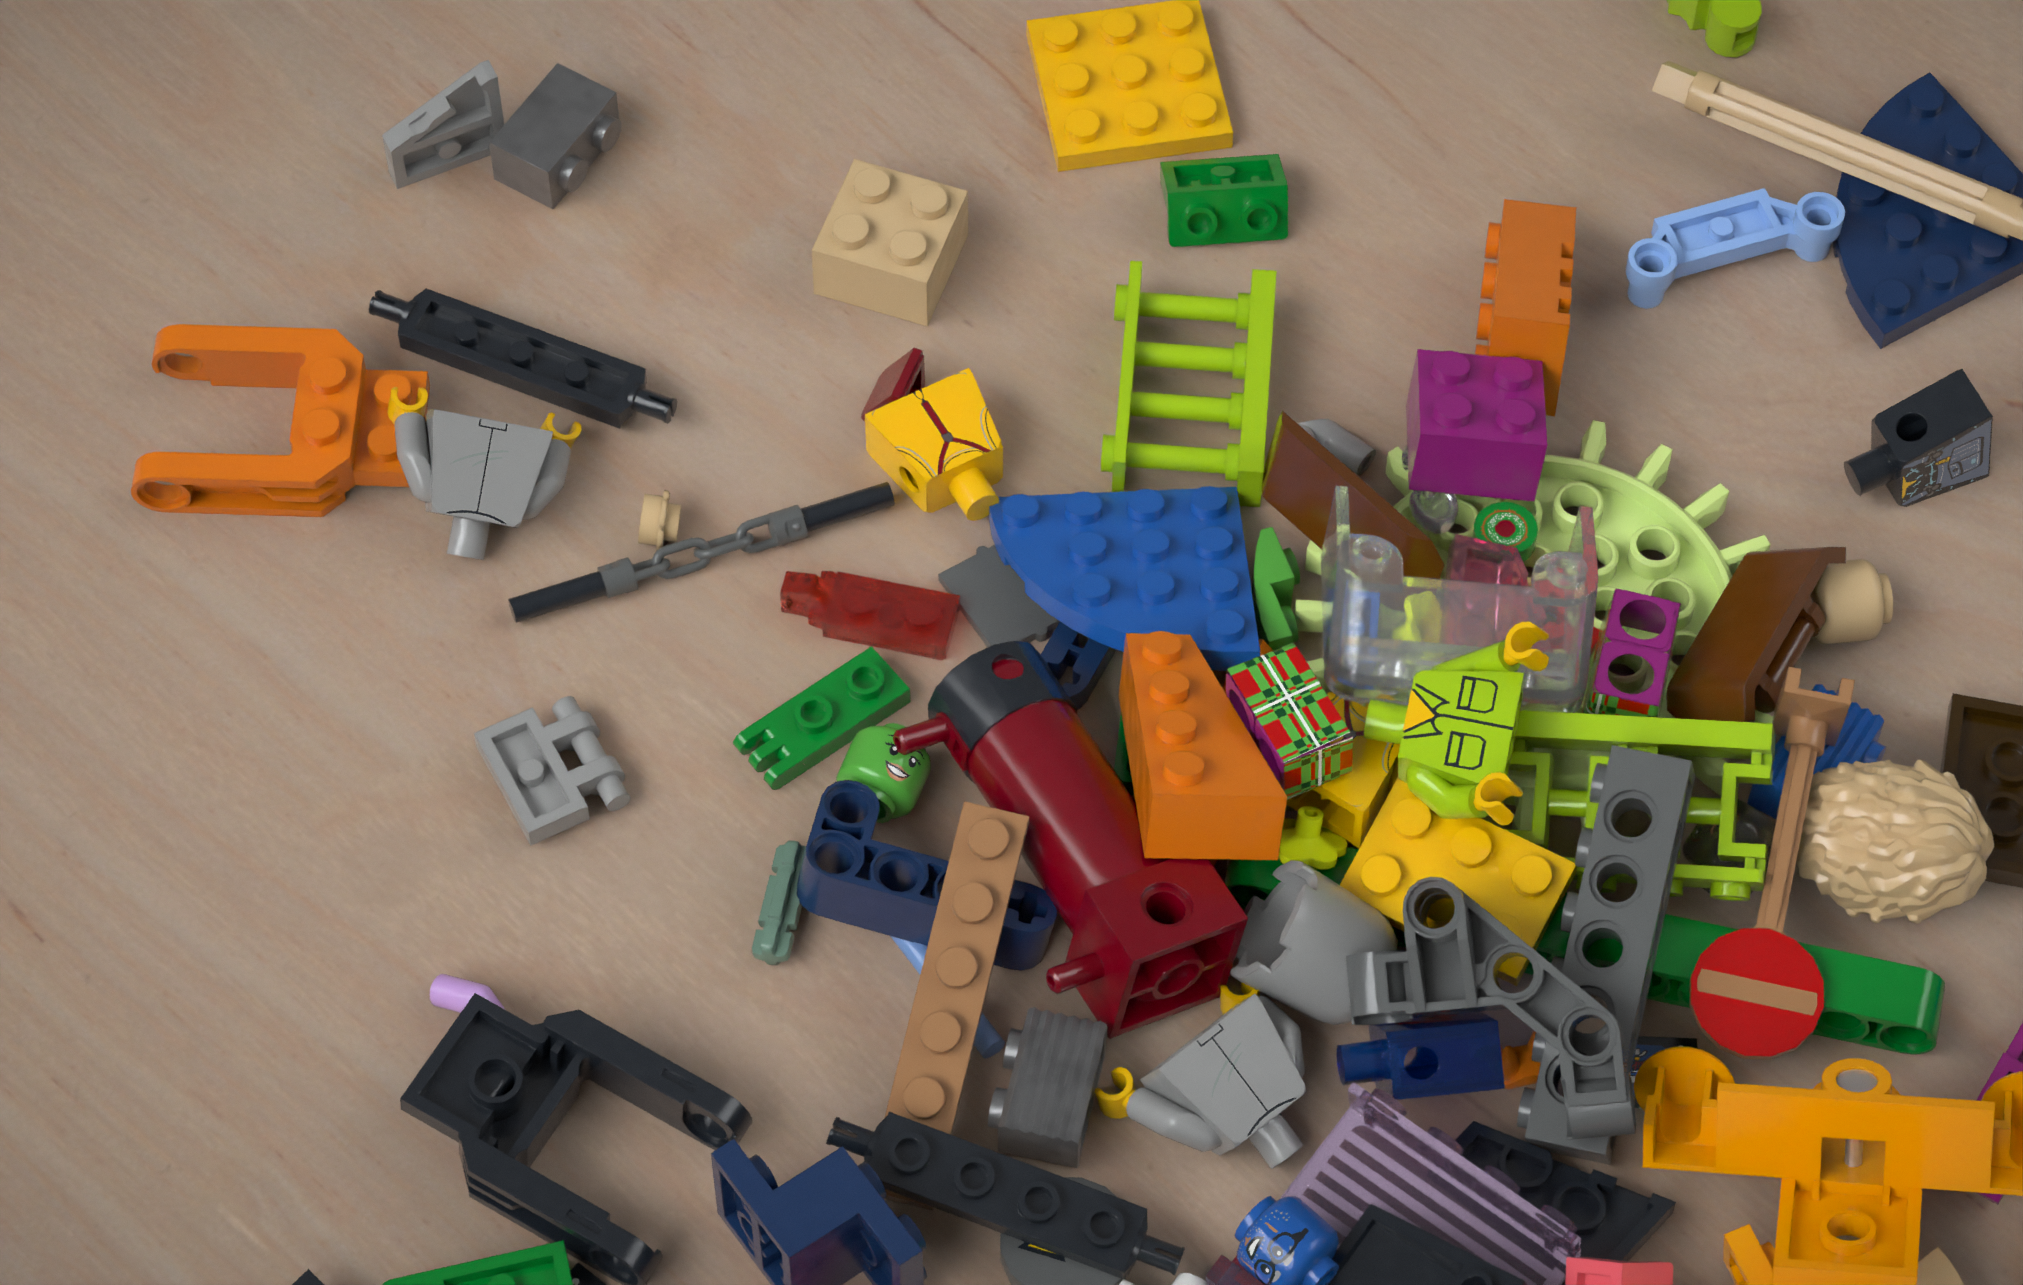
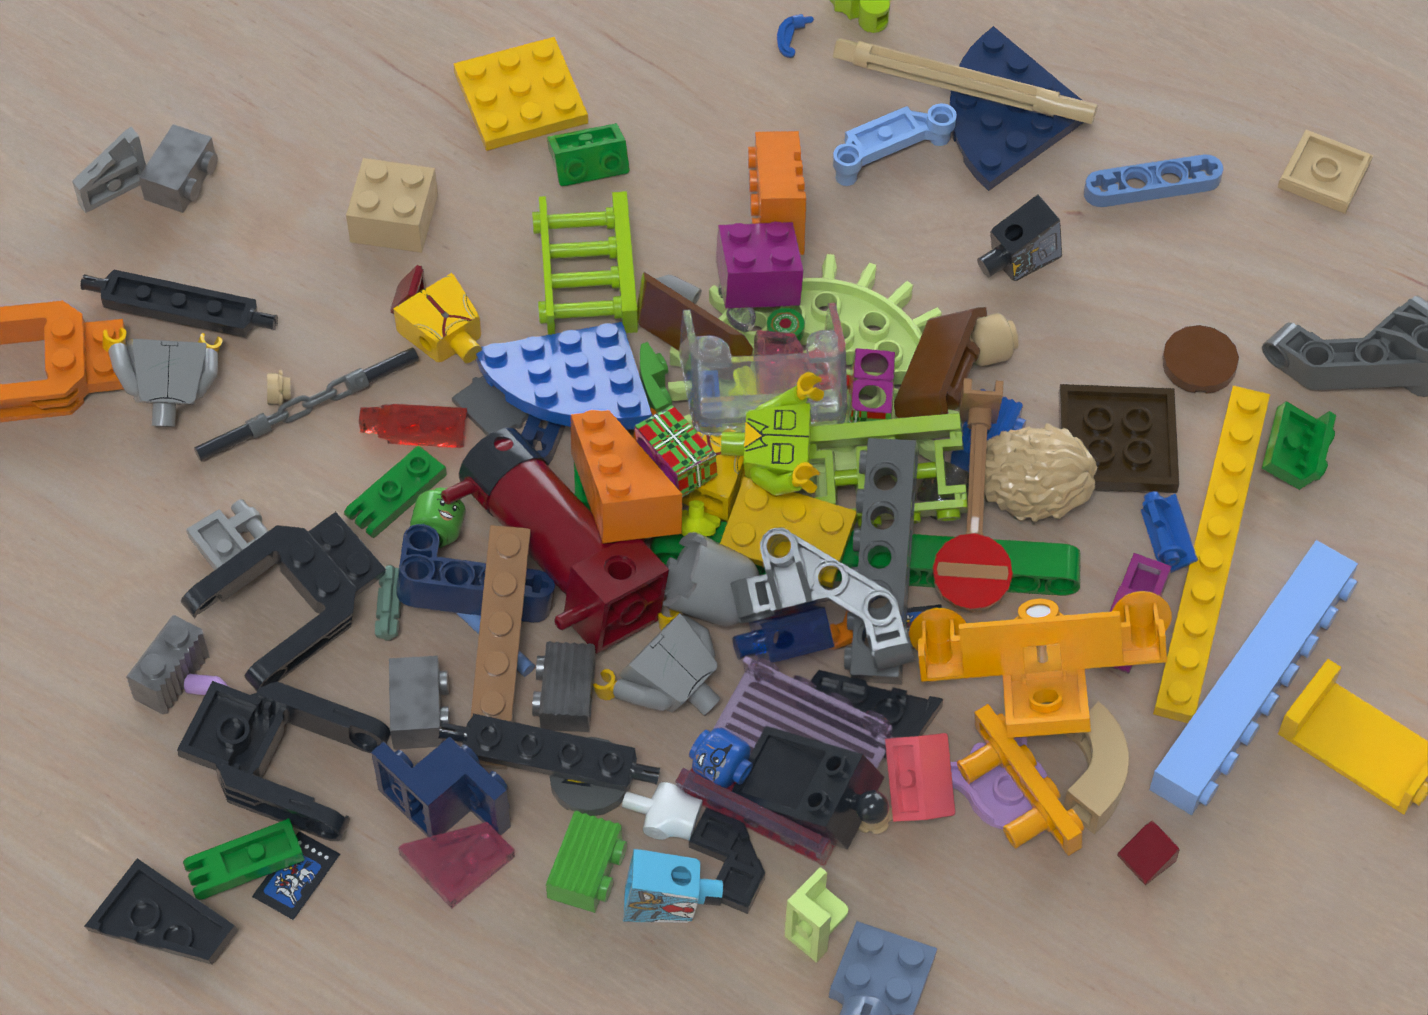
camera: 10 degrees left, 0 degrees up
none -> flat silver brick [126,615,210,714]
none -> black plate [181,511,386,692]
none -> flat silver brick [389,656,450,750]
none -> blue piece [777,14,814,58]

